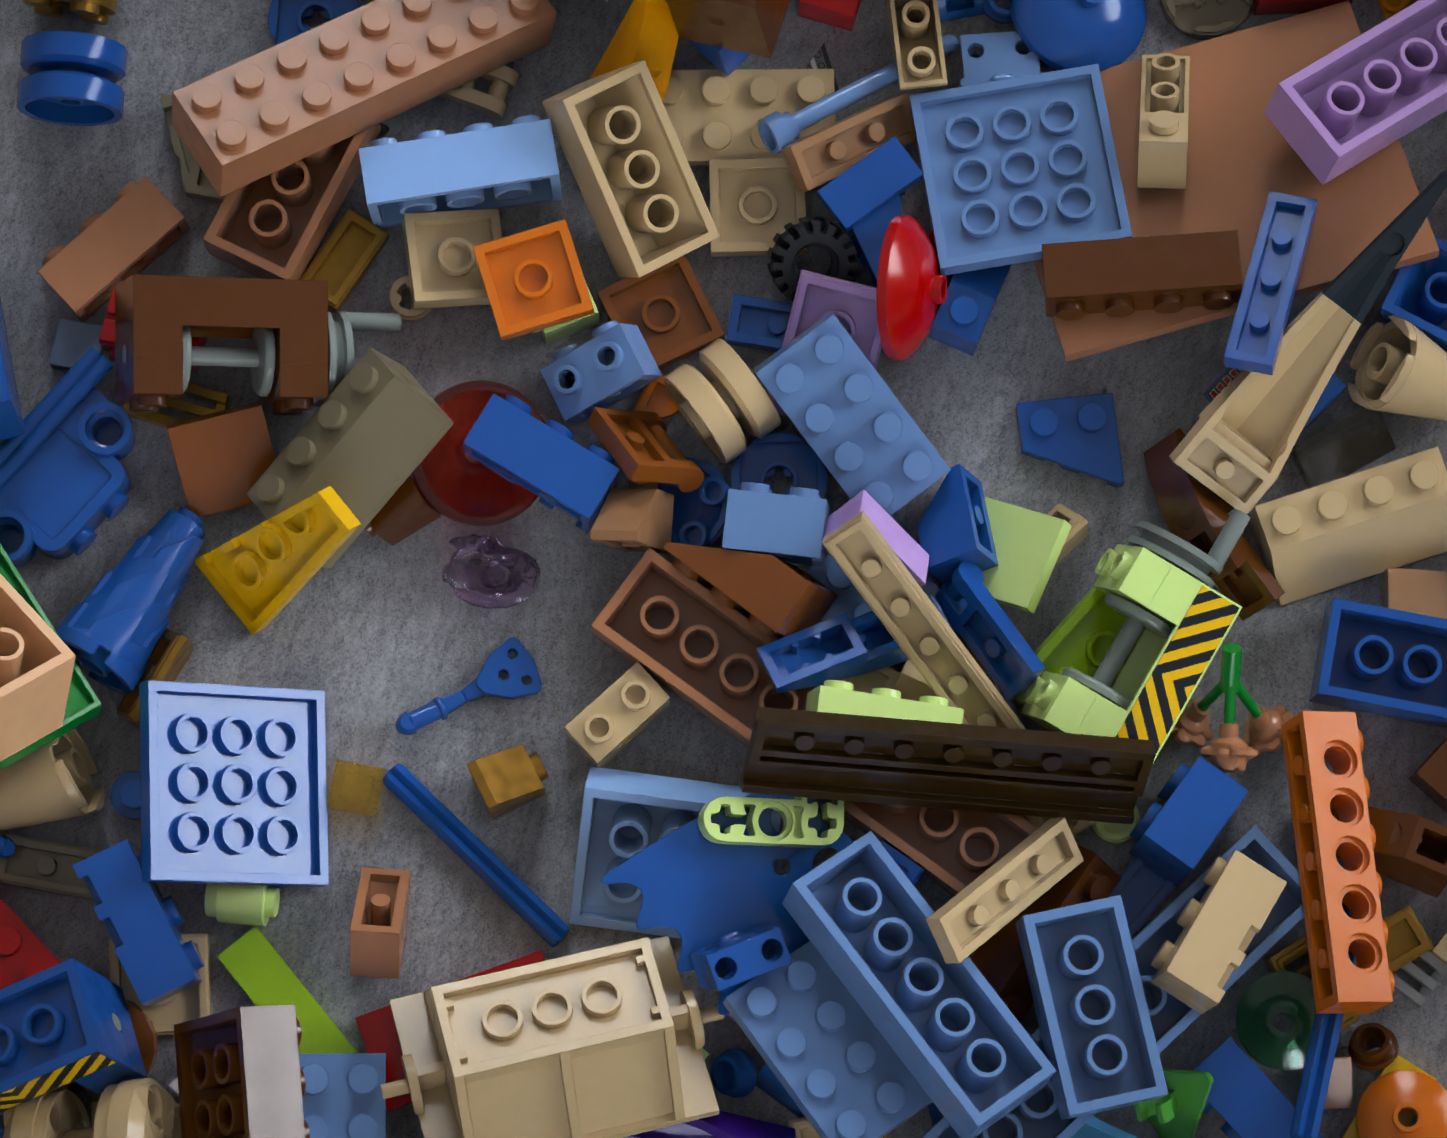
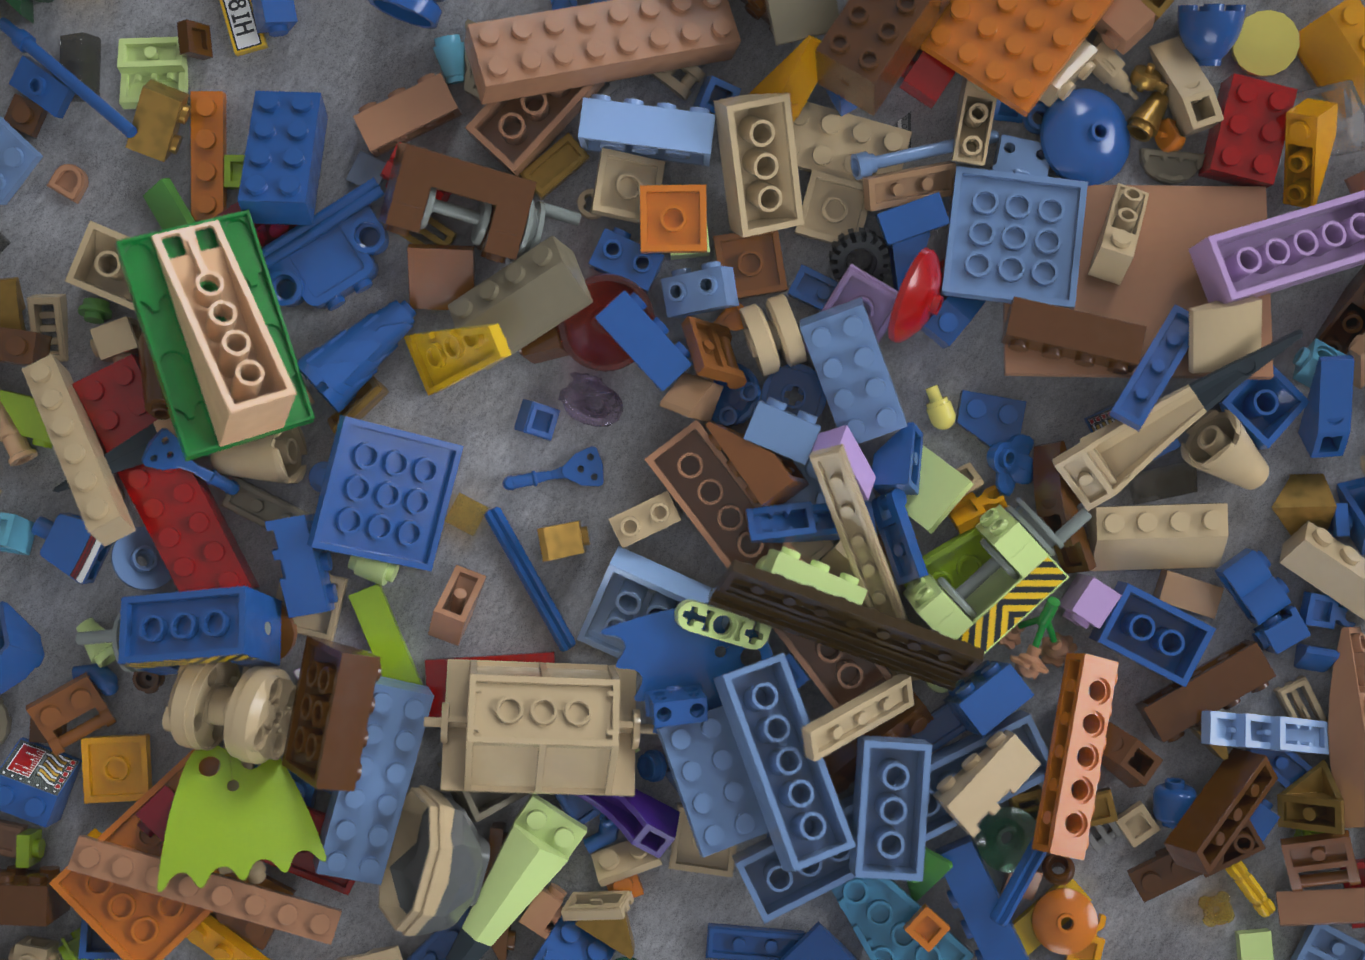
camera: 15 degrees right, 10 degrees up
none -> medium azure cone [433,34,465,85]
none -> blue slope [514,399,560,441]
none -> blue brick [588,227,665,295]
none -> blue brick [693,75,742,114]
none -> light yellow cylinder [925,385,956,430]
none -> light orange plate [948,485,1007,535]
none -> blue plate [987,434,1034,497]
none -> lavender brick [1059,573,1122,629]
none -> tan slope [1189,296,1262,373]

